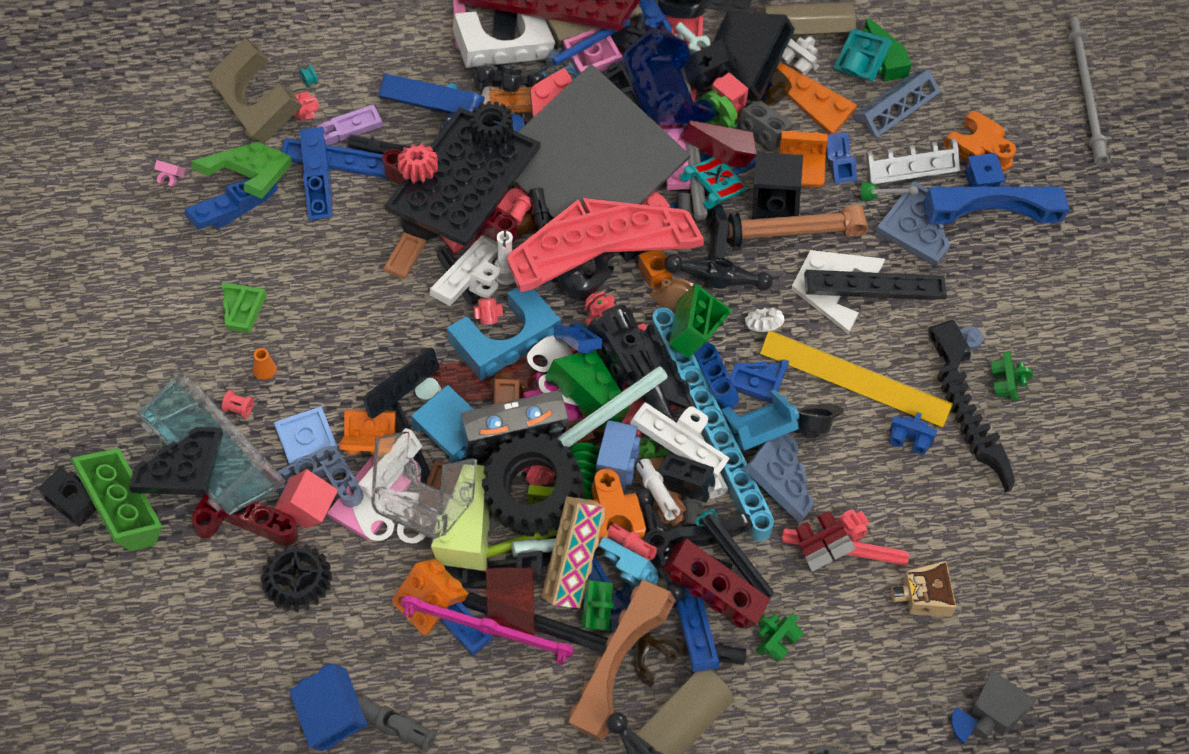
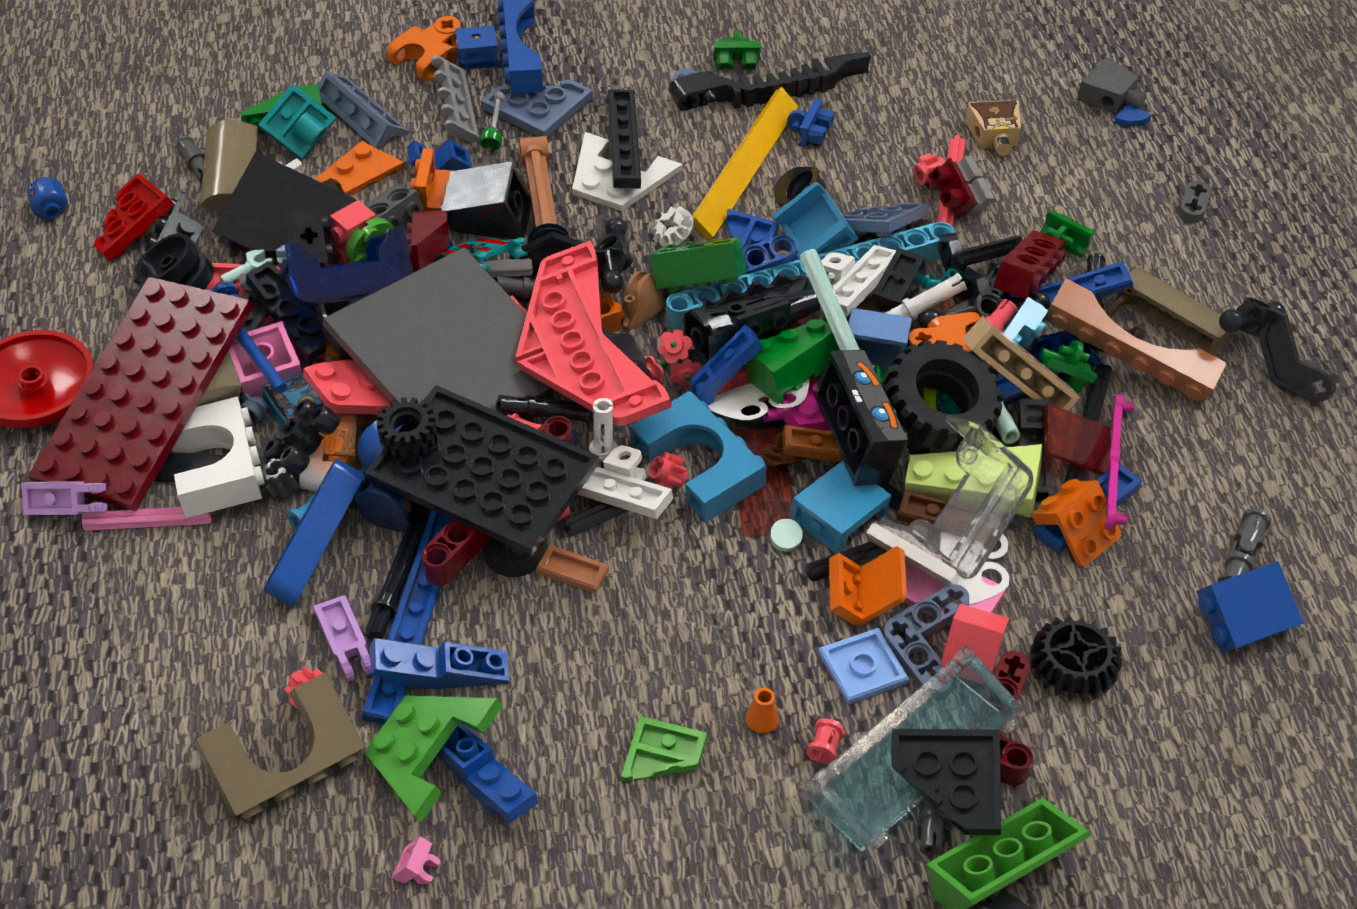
camera: 90 degrees left, 10 degrees down
teal bush [299,65,318,88] -> none
black bracket [362,348,440,419] -> none
coral gear [398,143,438,183] -> none

